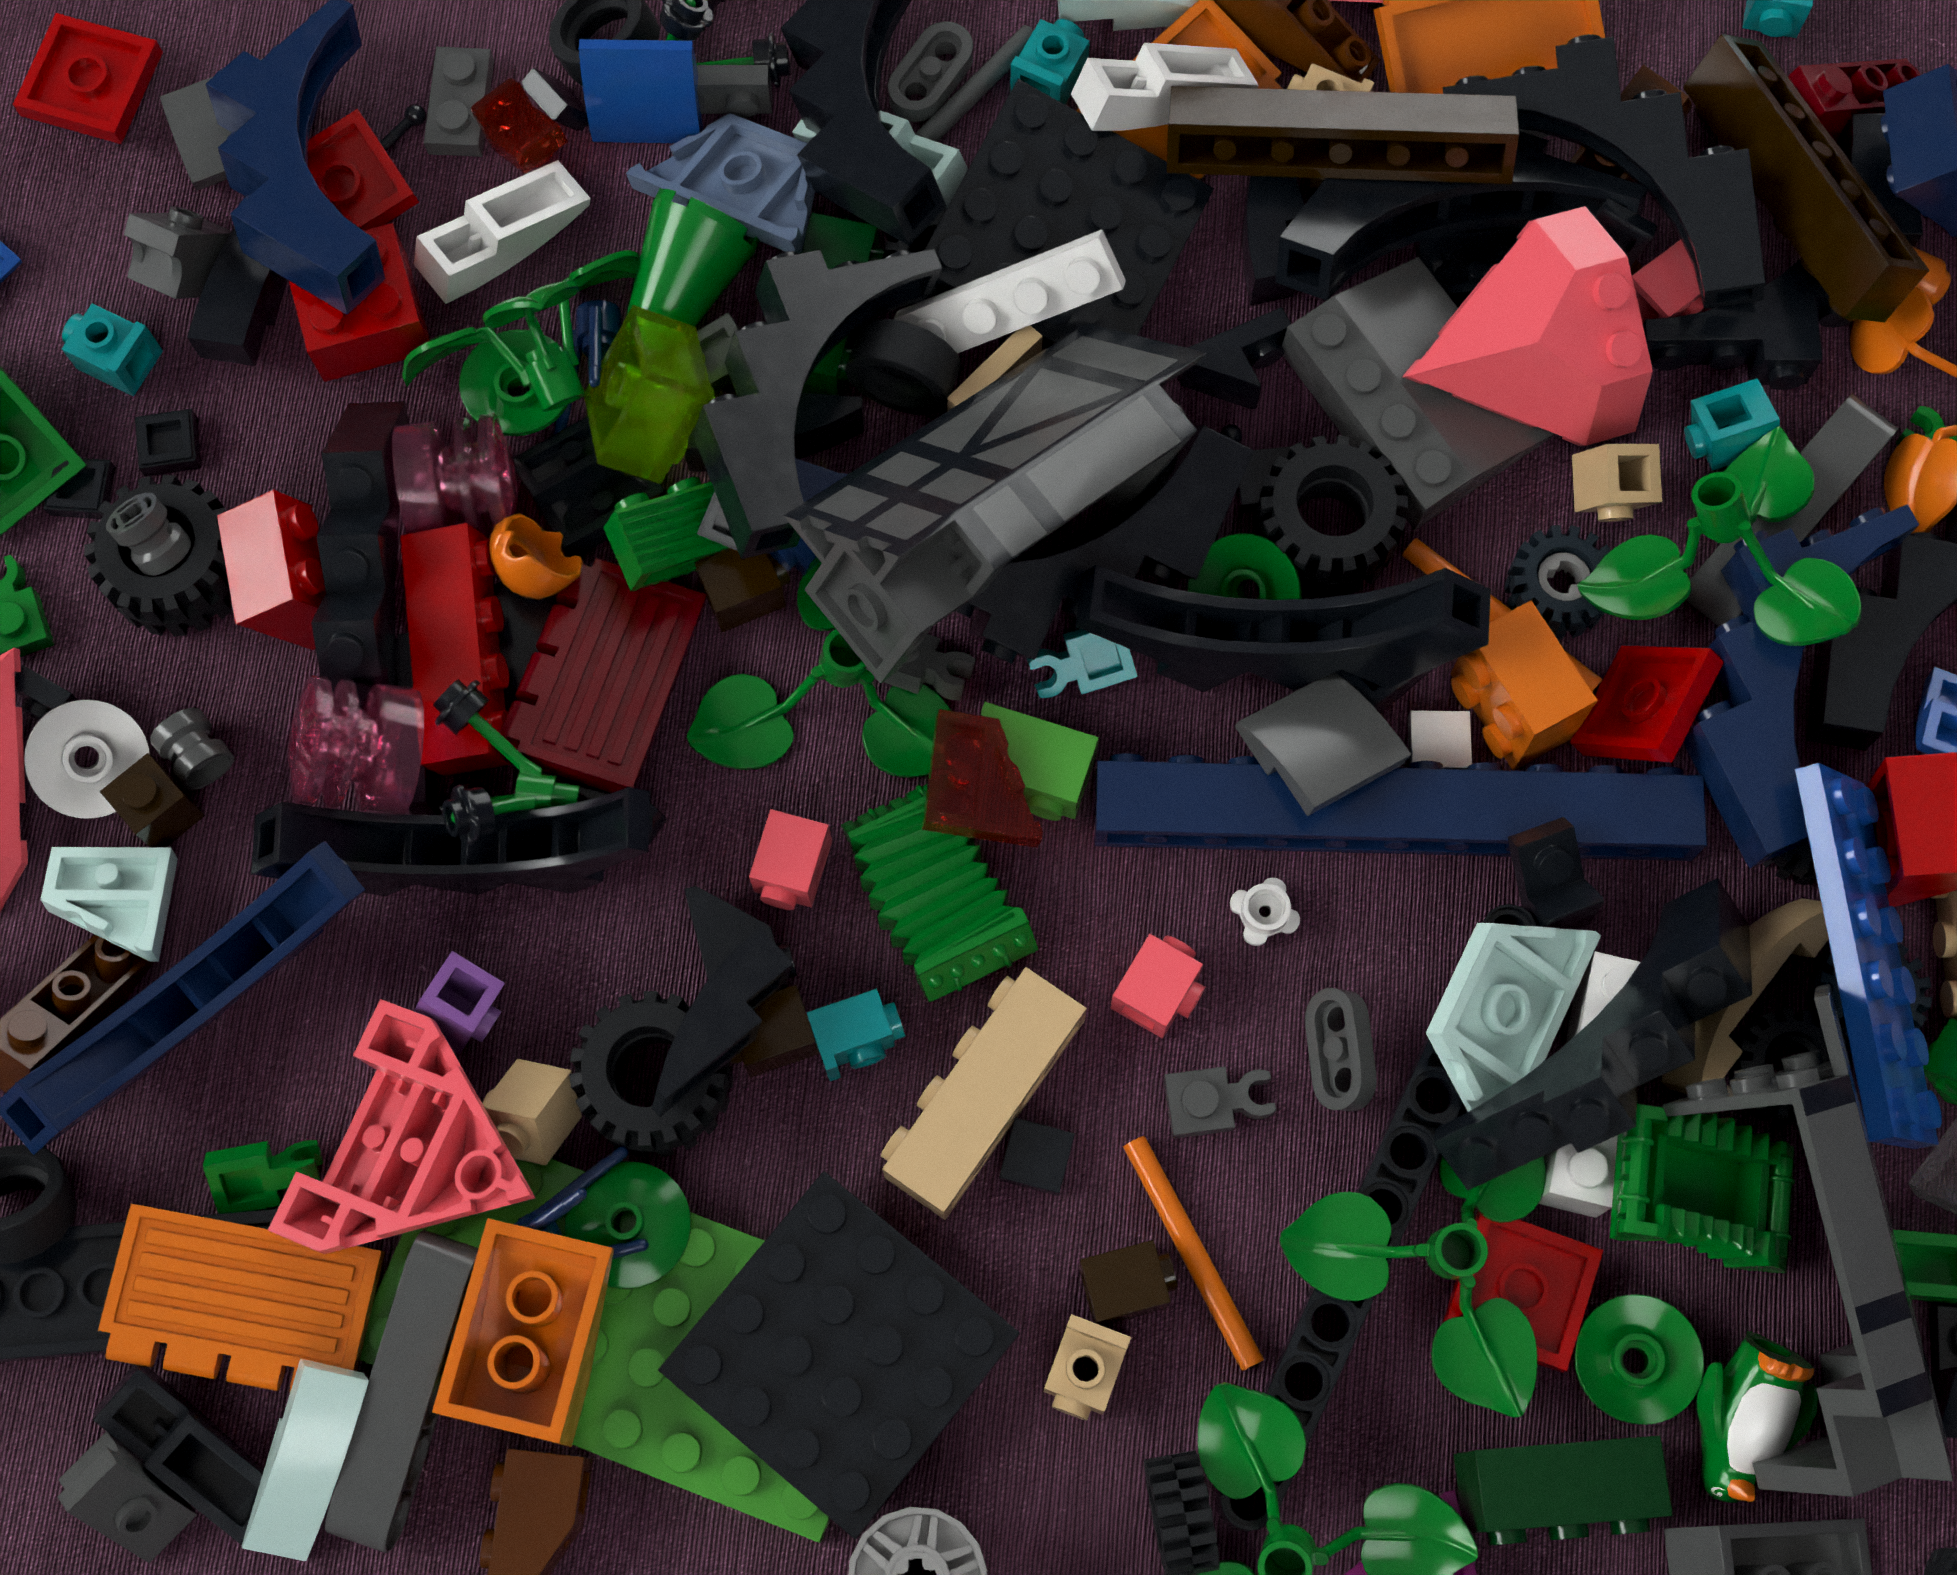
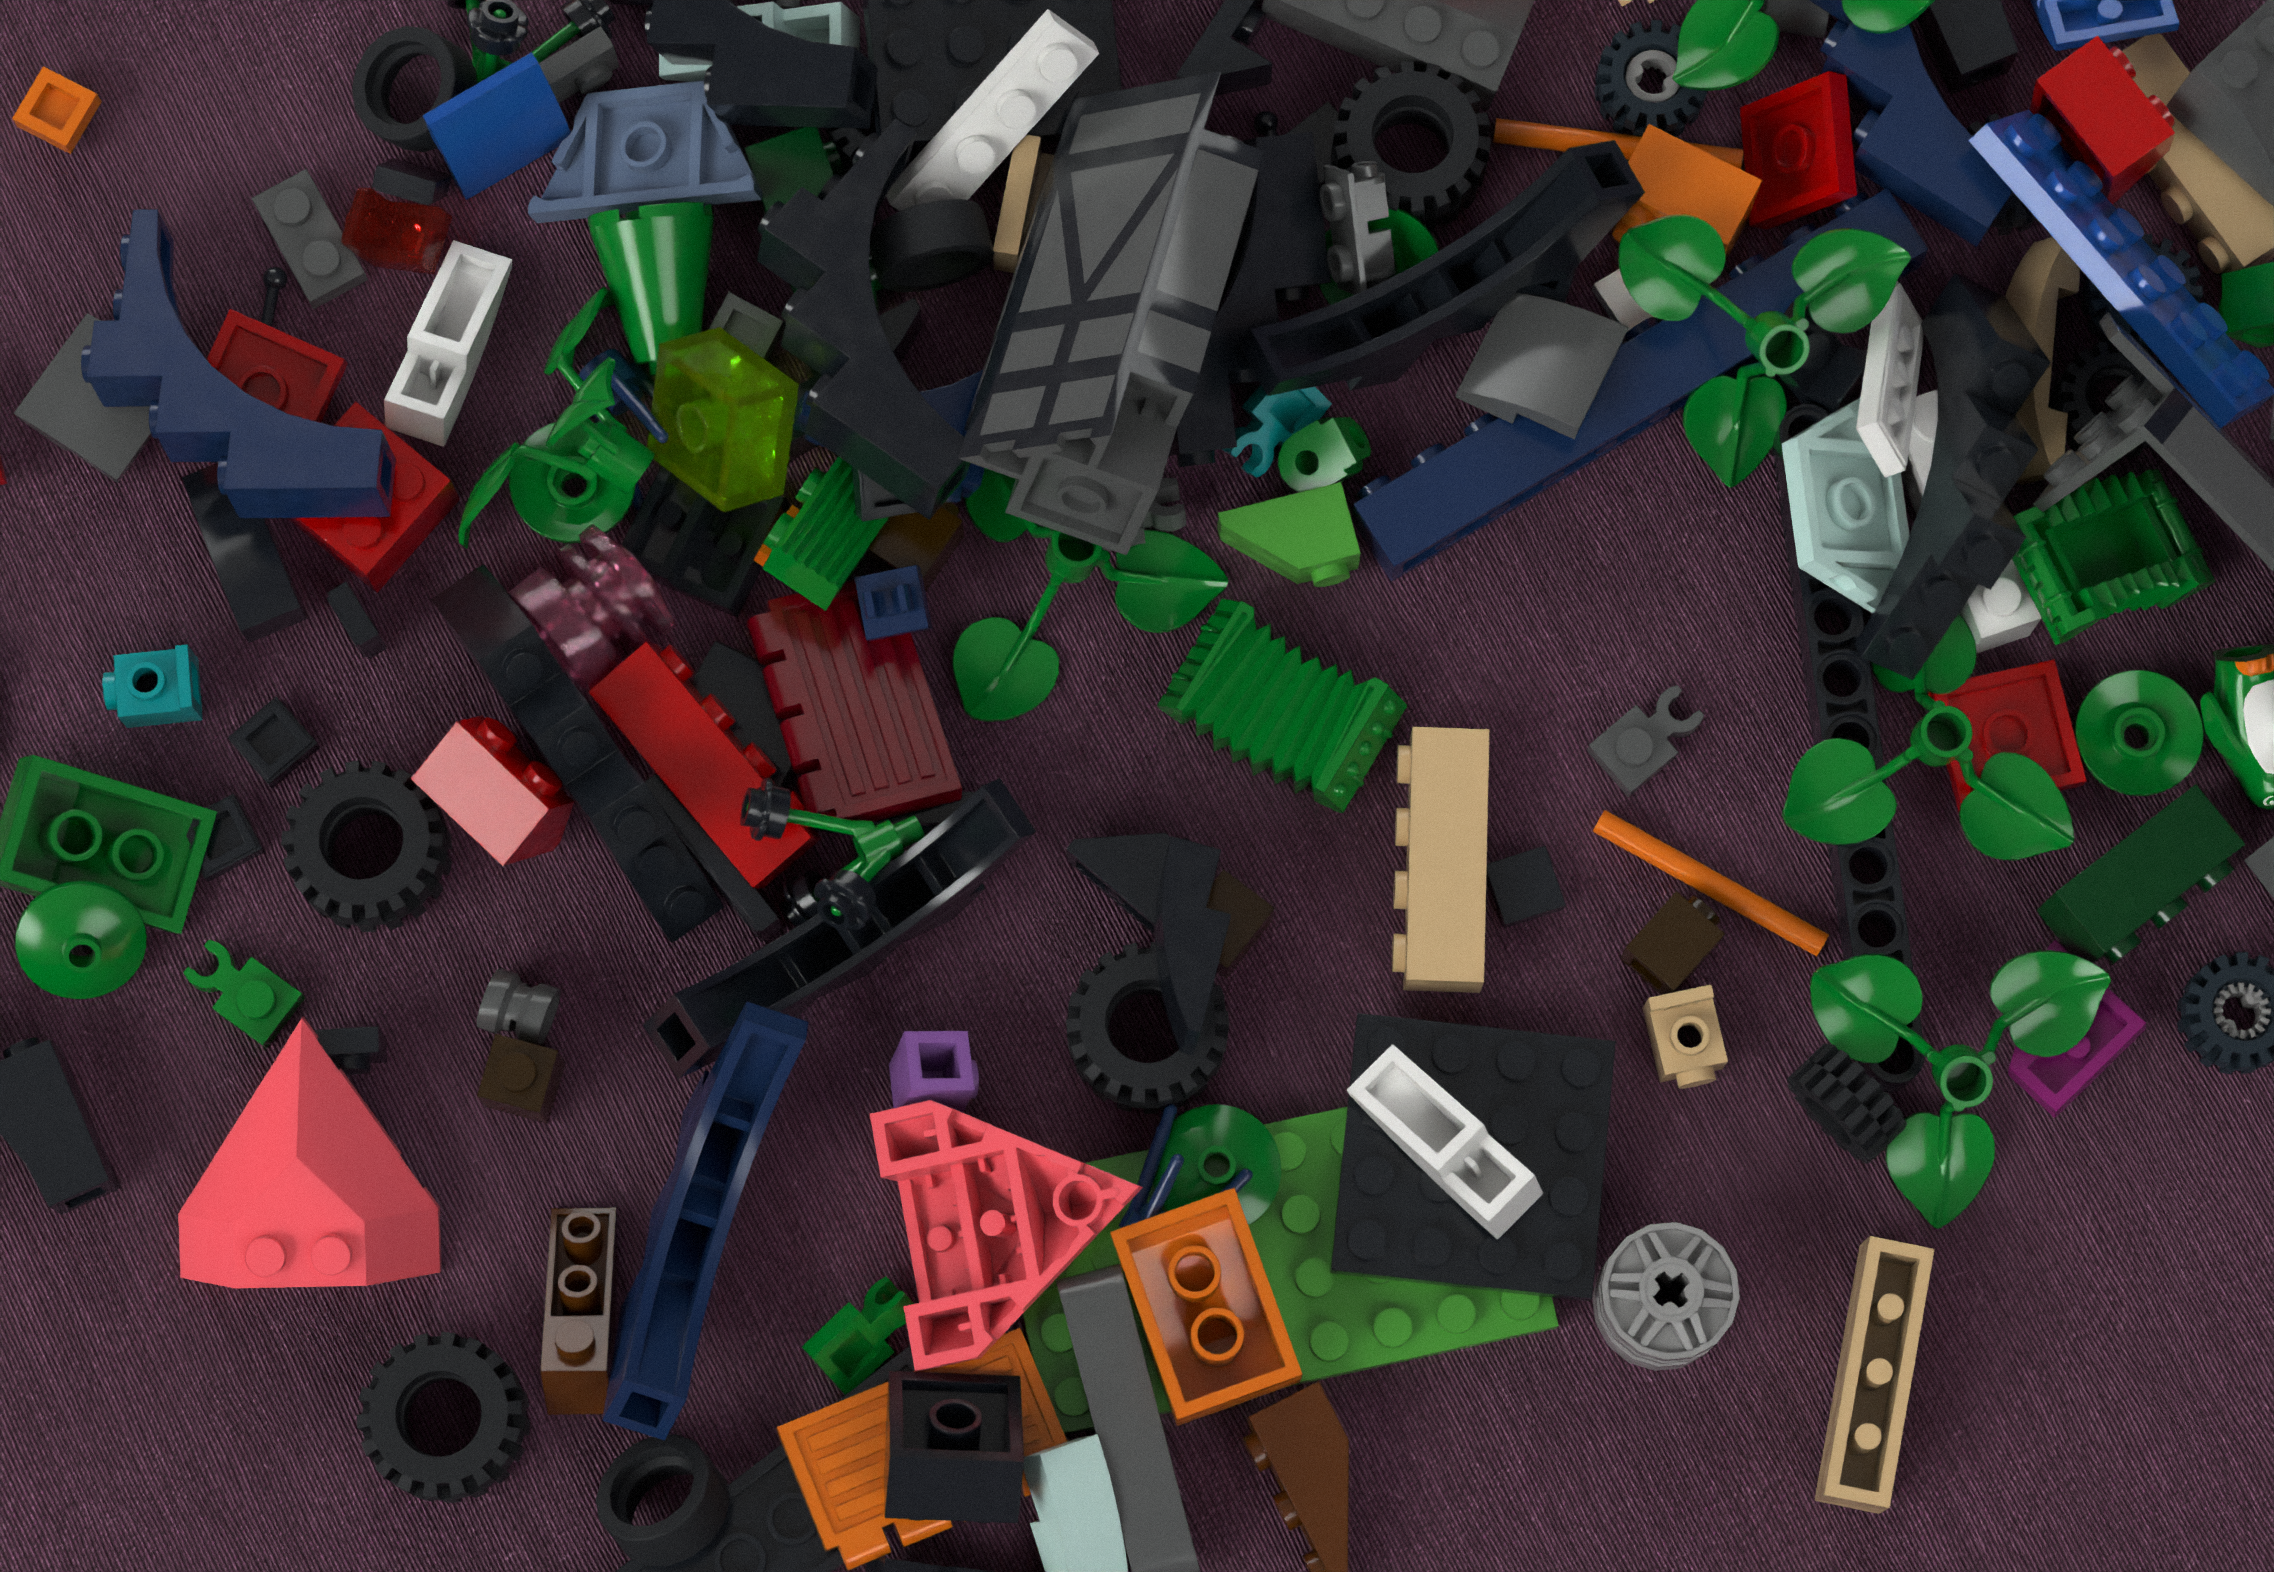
camera: 35 degrees left, 5 degrees up
white dish [24,700,150,819] -> none
light aqua wing [40,847,178,962] -> none
dark grey wheel [106,492,192,576] -> none
dark grey brick [124,206,232,299] -> none
clear pink wheel [288,675,424,814] -> none
tan brick [482,1059,582,1166] -> none
orange hair [489,513,583,600] -> none
coral brick [749,809,832,910] -> none
teal brick [806,988,906,1081] -> none
clear red wing [922,709,1043,848] -> none
coral brick [1110,934,1206,1039] -> none
white plate [1230,878,1300,946] -> none
dark grey plate [1305,988,1377,1112] -> none
none -> black tile [326,582,387,660]
none -> dark blue tile [854,565,932,641]
none -> black slope [884,1371,1024,1523]
none -> green piece [1278,417,1371,492]
none -> dark grey hinge [1320,161,1396,295]
none -> white slope [1347,1044,1543,1240]
none -> green plant [1618,214,1911,488]
none -> white tile [1856,282,1924,478]

